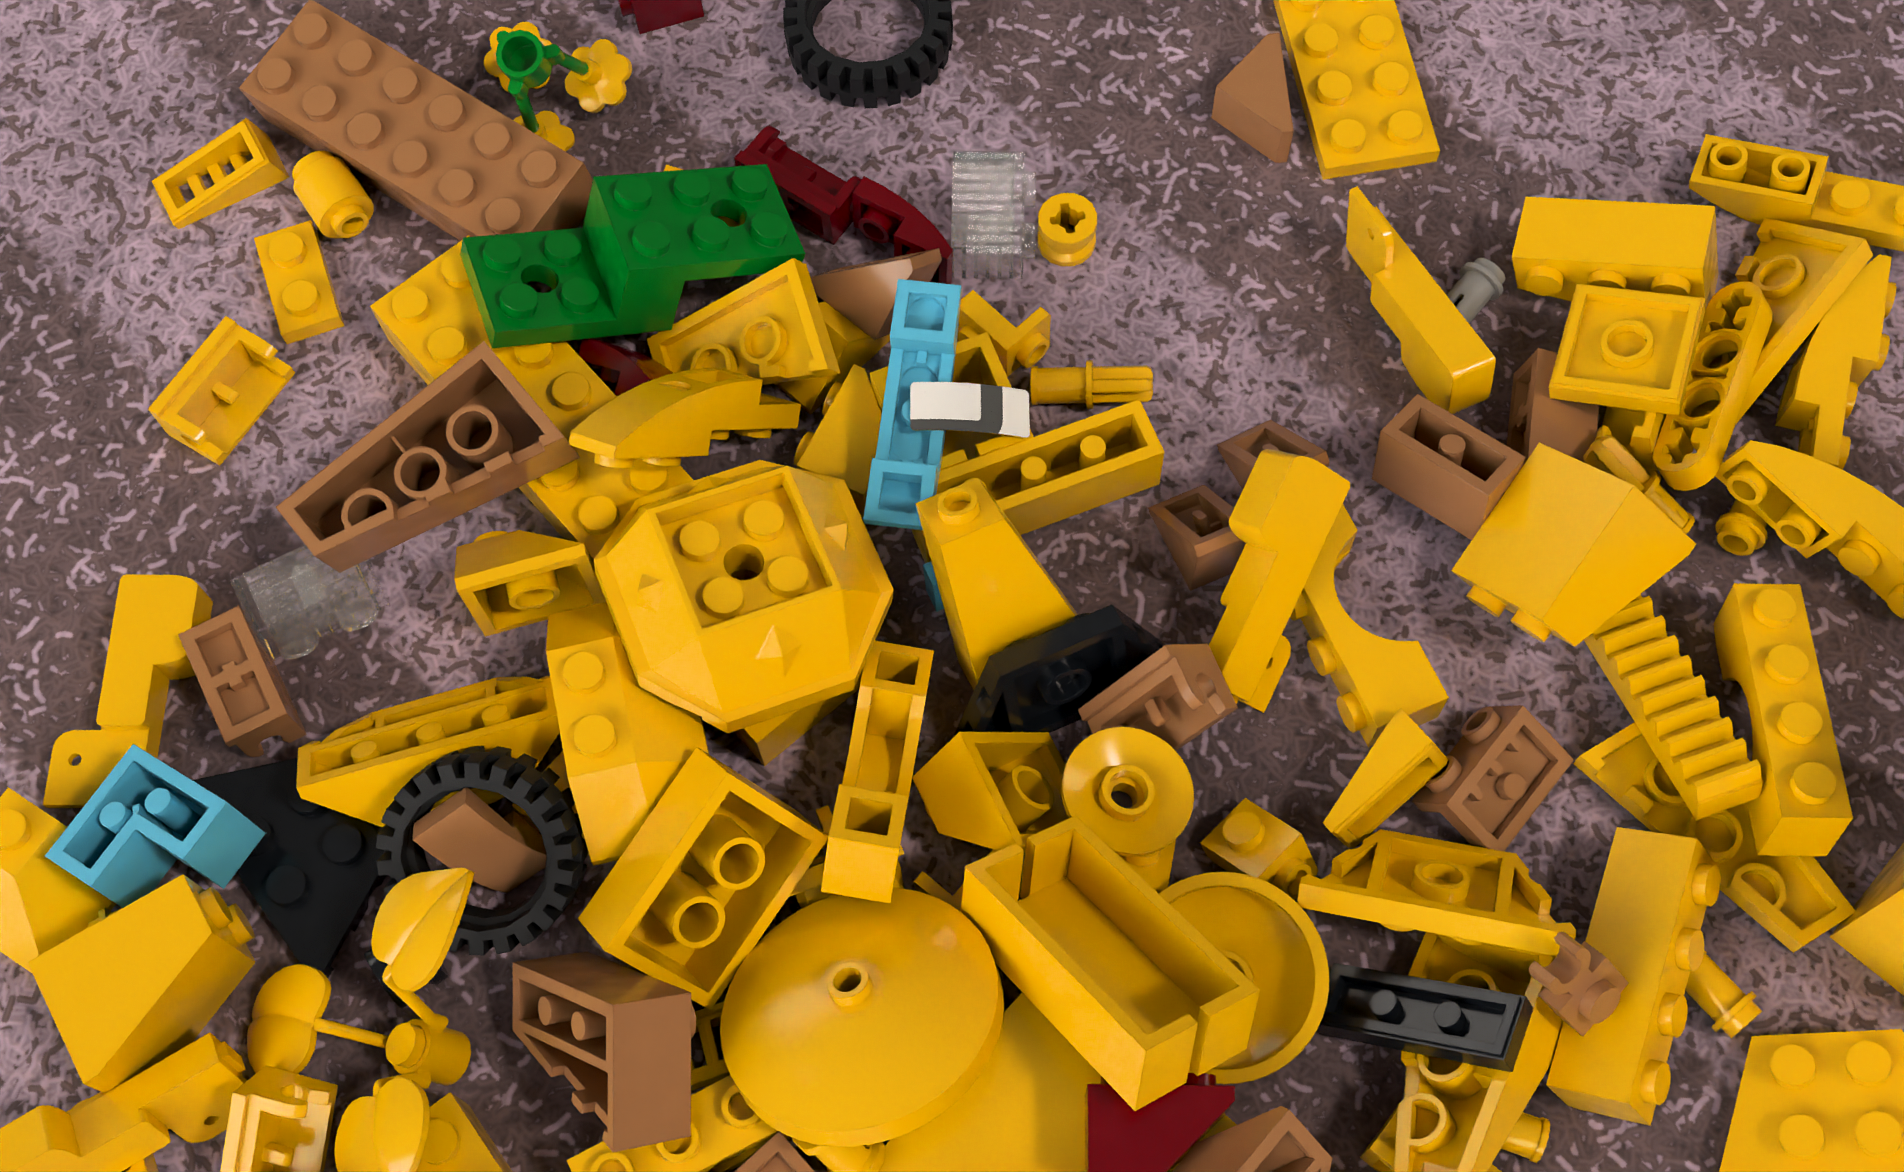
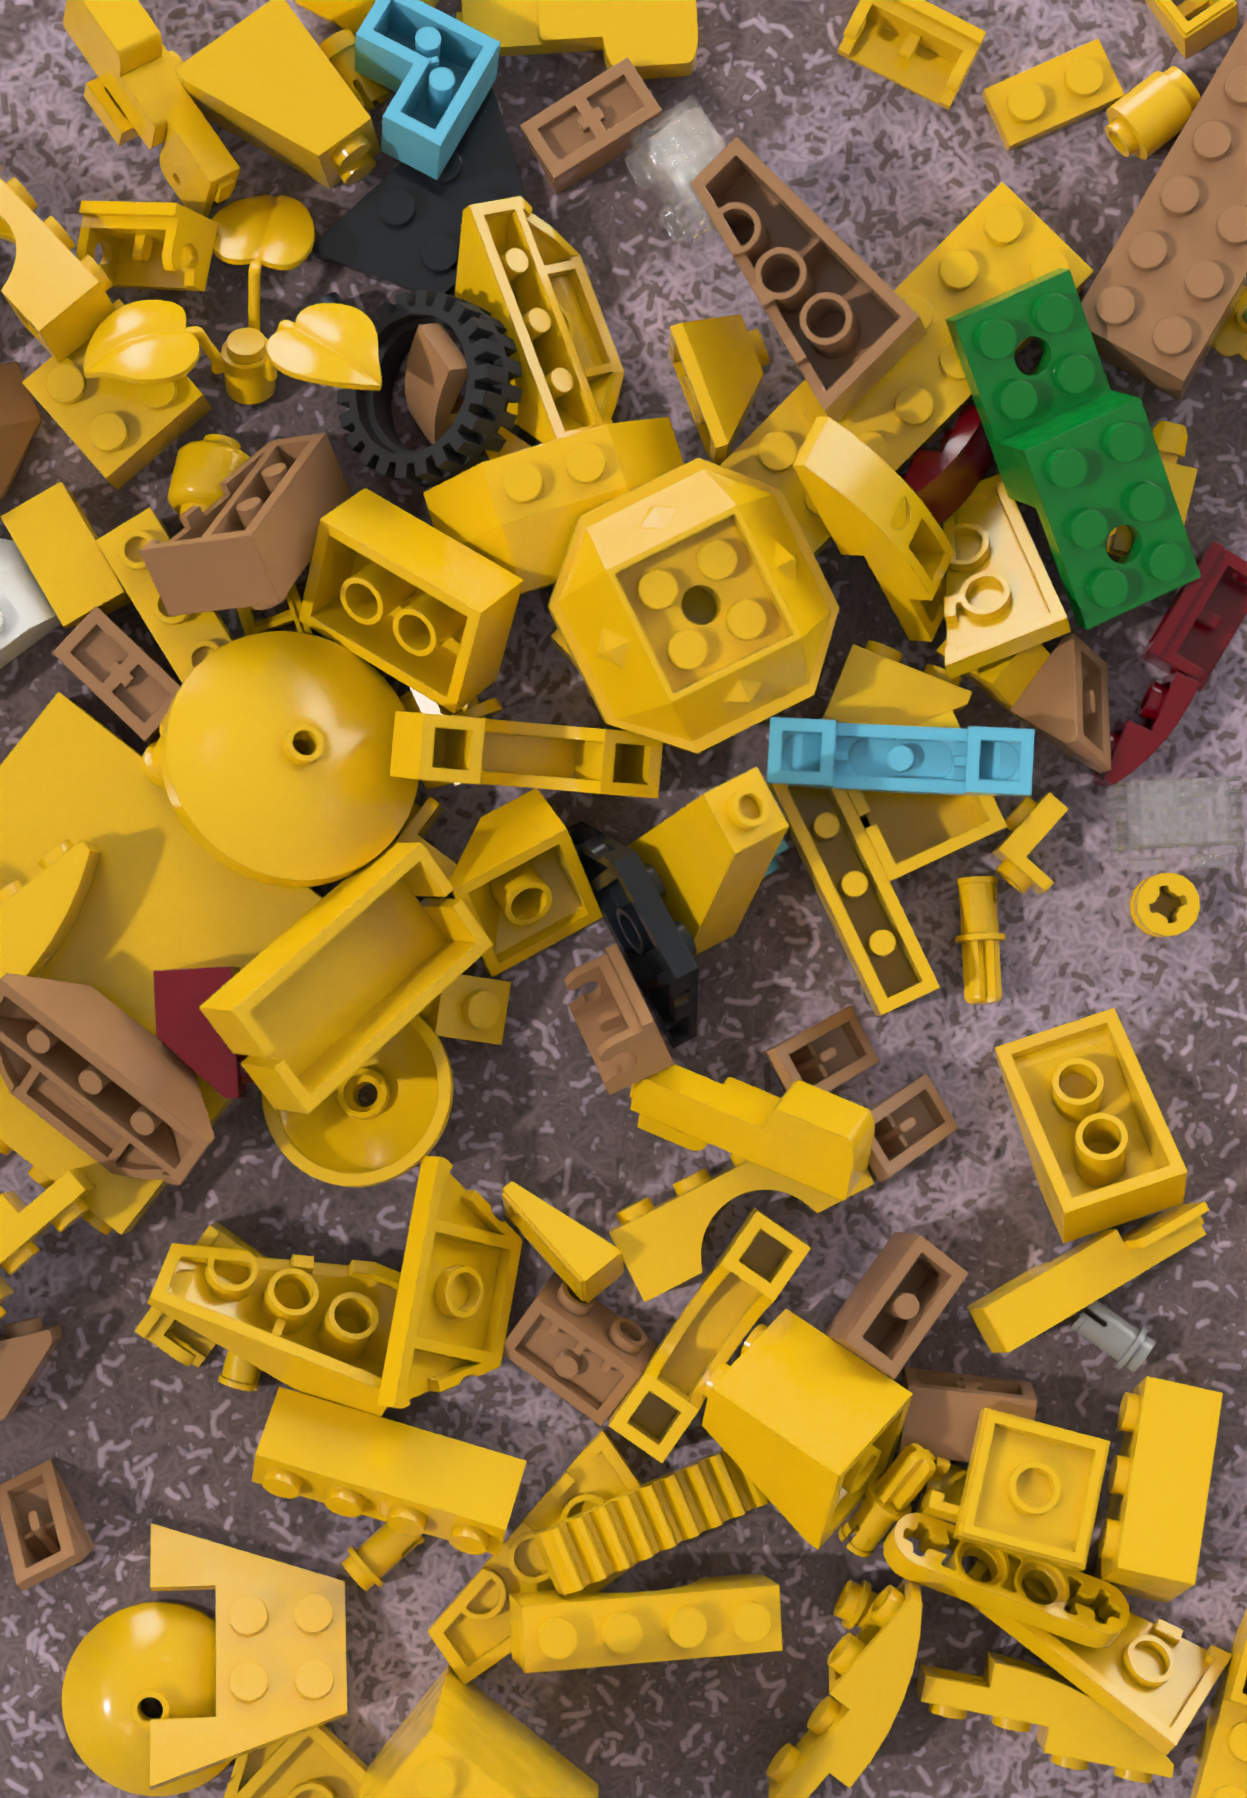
camera: 85 degrees right, 20 degrees up
white sticker [910,382,1030,438] -> none
yellow dish [1061,727,1194,857] -> none
yellow bracket [1200,798,1318,900] -> none
black tile [1317,963,1534,1072] -> none
medium nougat plate [1529,932,1628,1036] -> none
none -> yellow head [167,434,250,524]
none -> yellow arch [609,1206,811,1463]
none -> yellow slope [995,1008,1188,1244]

